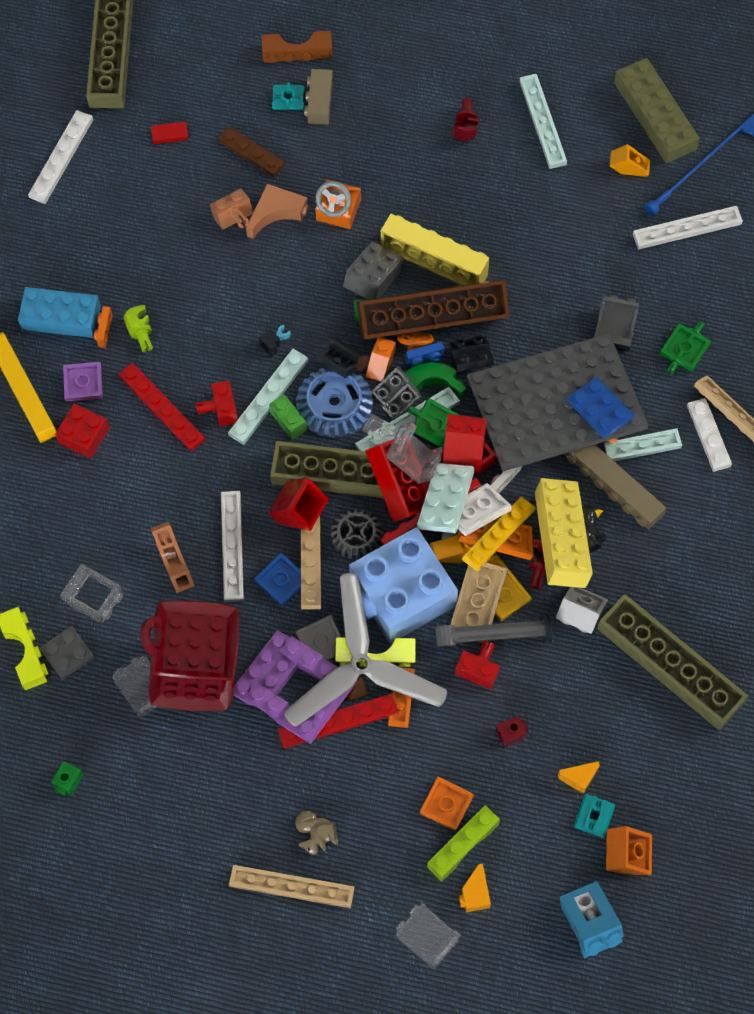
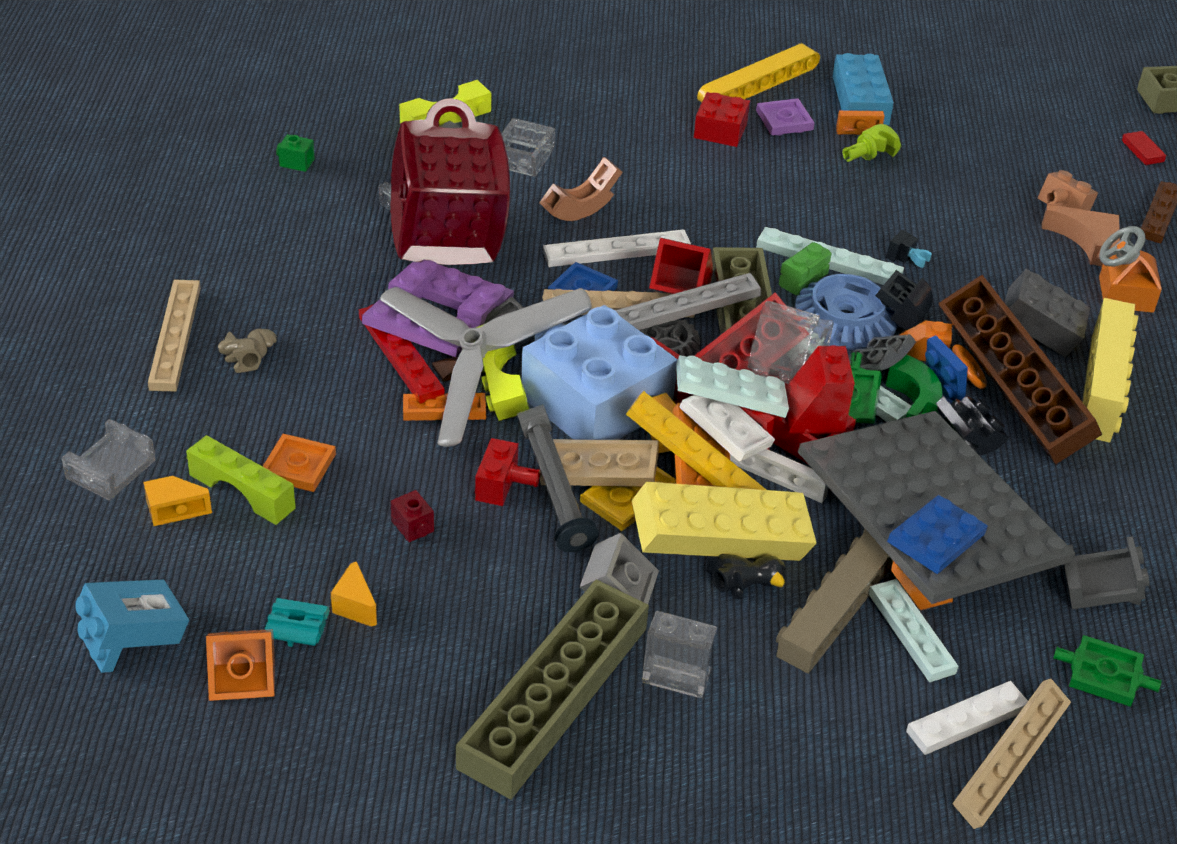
camera: 75 degrees right, 25 degrees down
white plate [28,110,93,204] -> none
red plate [118,362,205,452] -> none
red brick [196,380,238,427] -> none
none -> light grey plate [615,273,761,330]
none -> clear panel [642,611,717,699]

